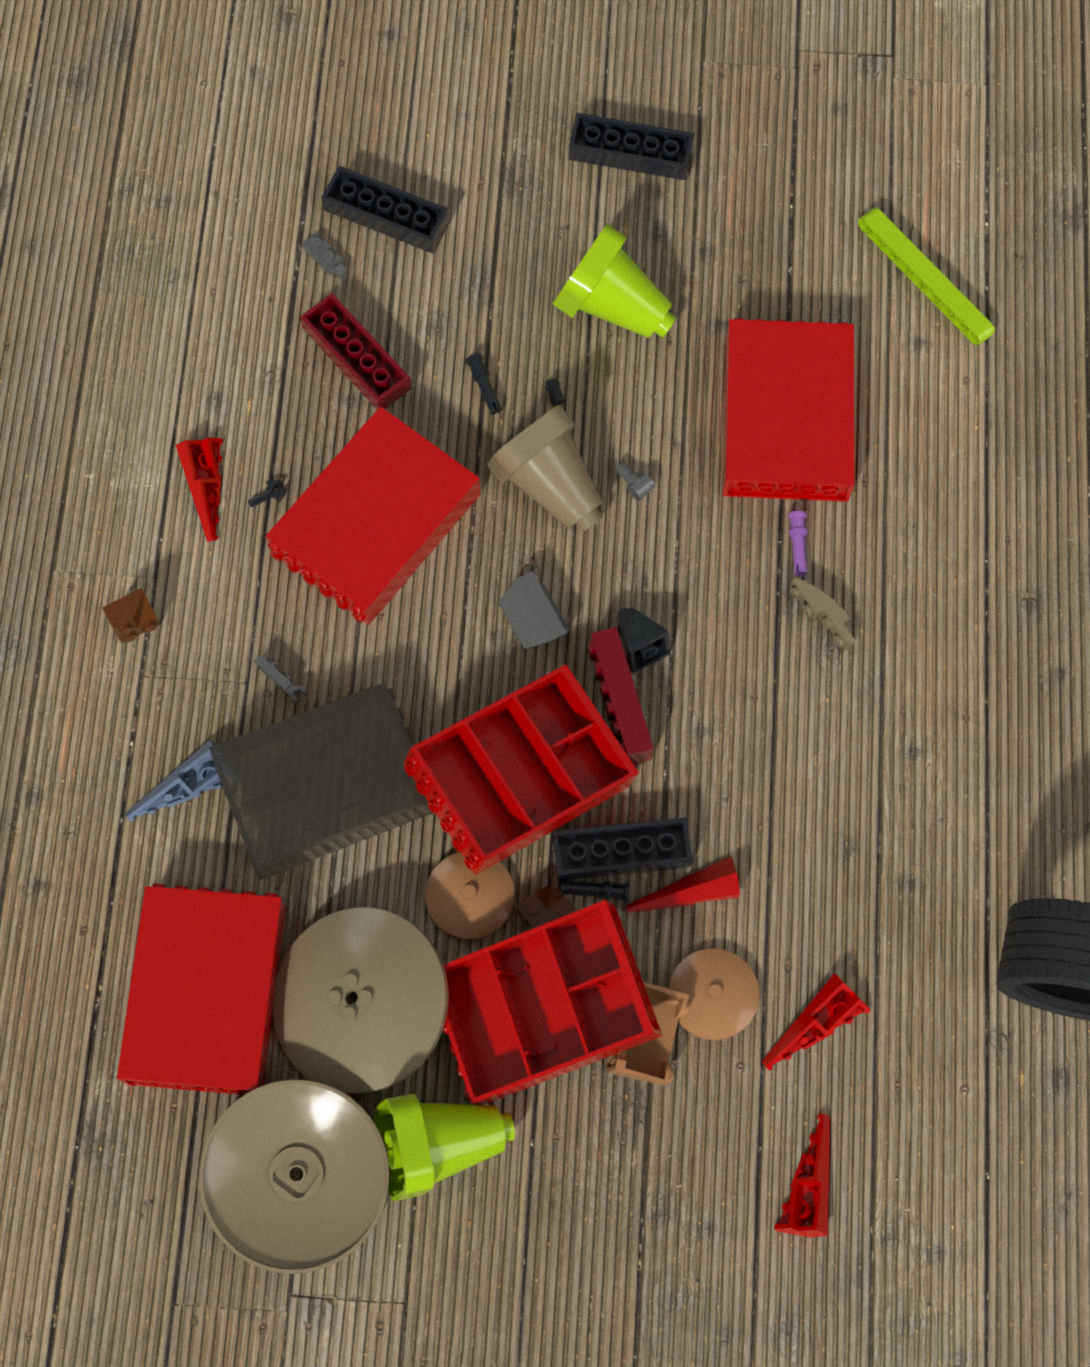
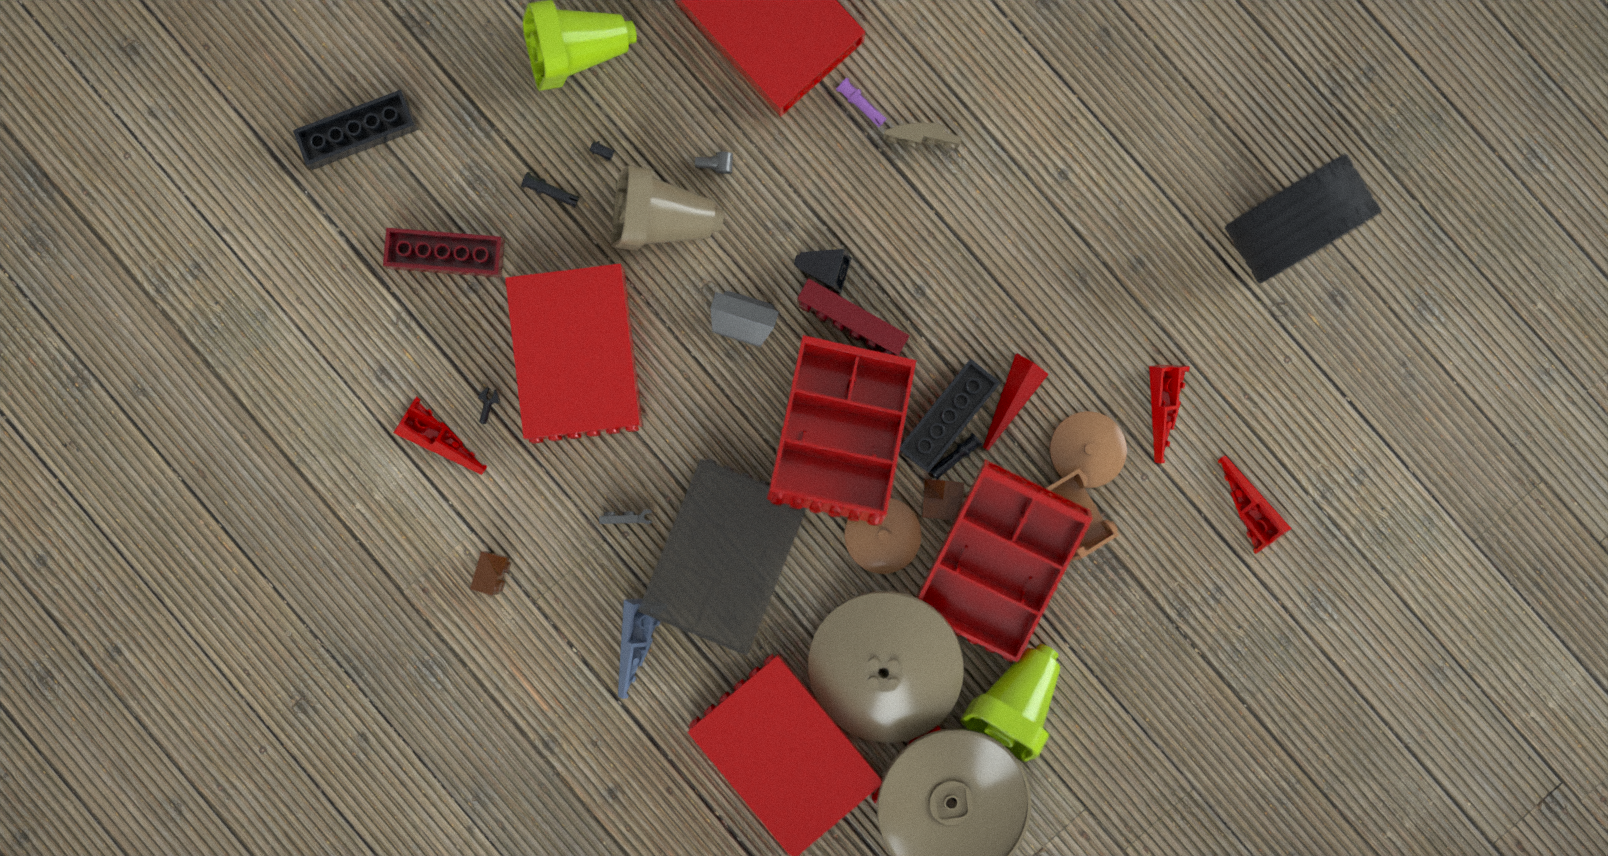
camera: 45 degrees left, 15 degrees up
dark grey hinge [302,232,348,281] -> none

